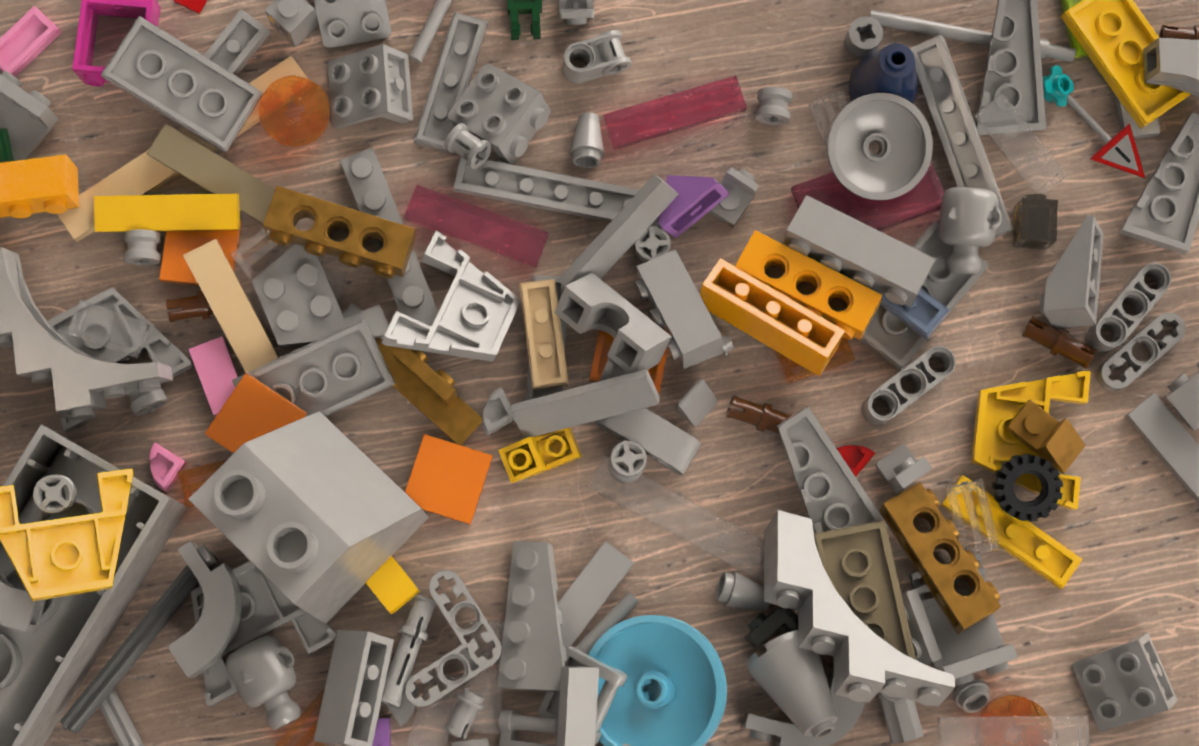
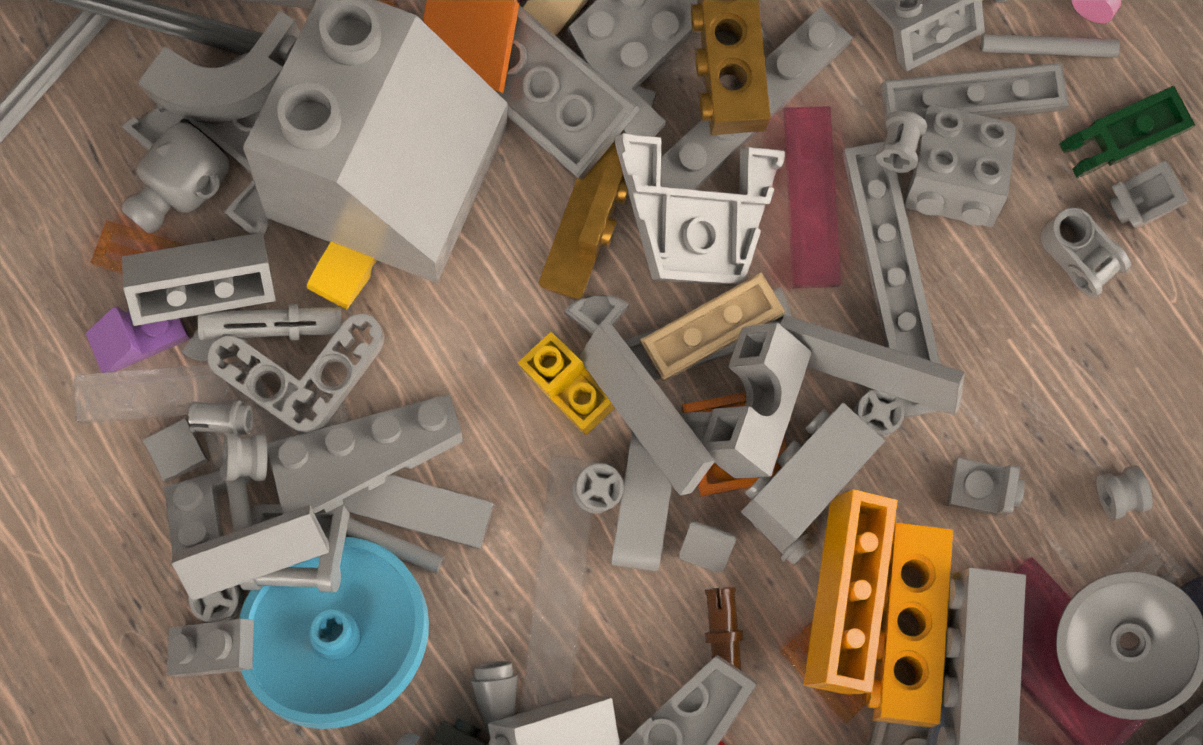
camera: 75 degrees right, 0 degrees up
orange tile [405,434,493,525] -> none
light grey cone [569,113,604,168] -> none
clear pink tile [603,75,747,150] -> none
medium lavender slope [658,175,730,238] -> none
none -> light grey wheel [223,434,267,481]

